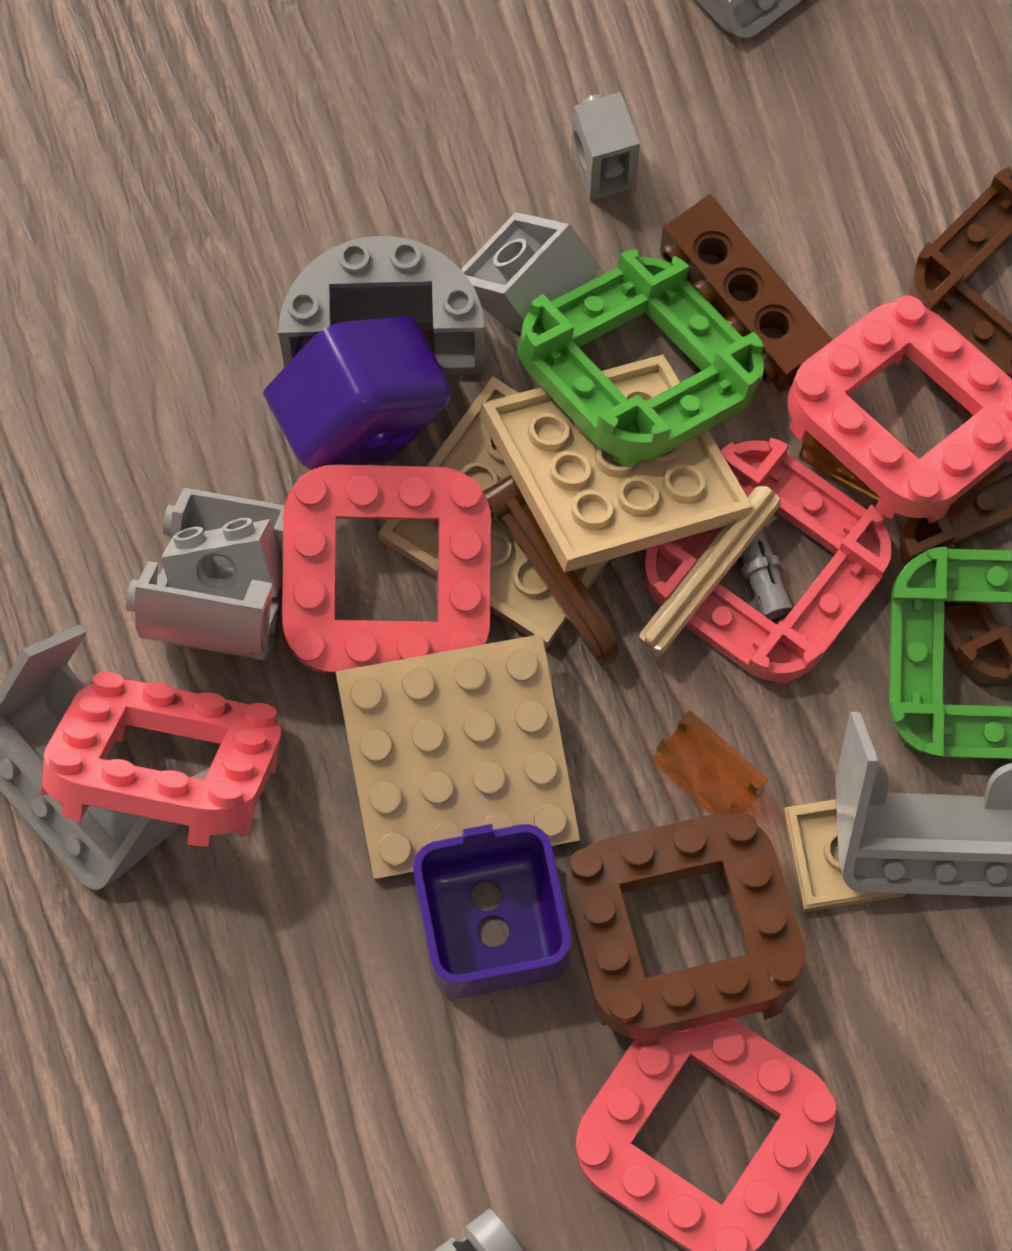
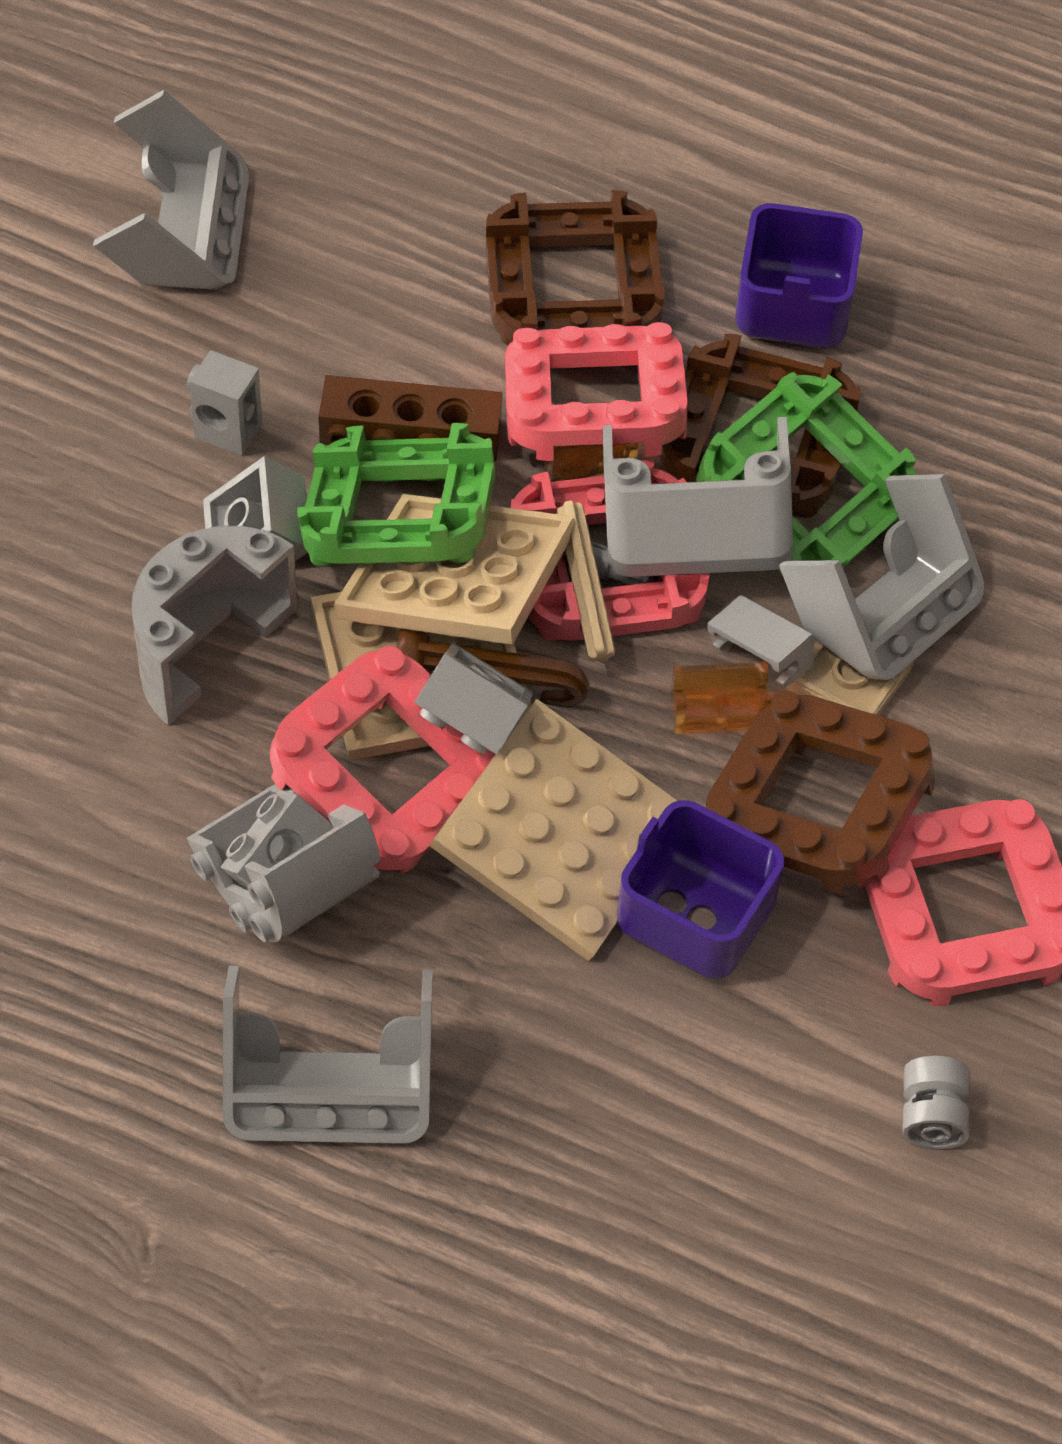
camera: 50 degrees left, 15 degrees down
coral plate [41,672,281,847] -> none
dark purple piece [263,316,451,470] -> none
none -> light grey slope [414,642,534,754]
none -> light grey windscreen [603,417,793,577]
none -> light grey hinge [707,595,814,686]

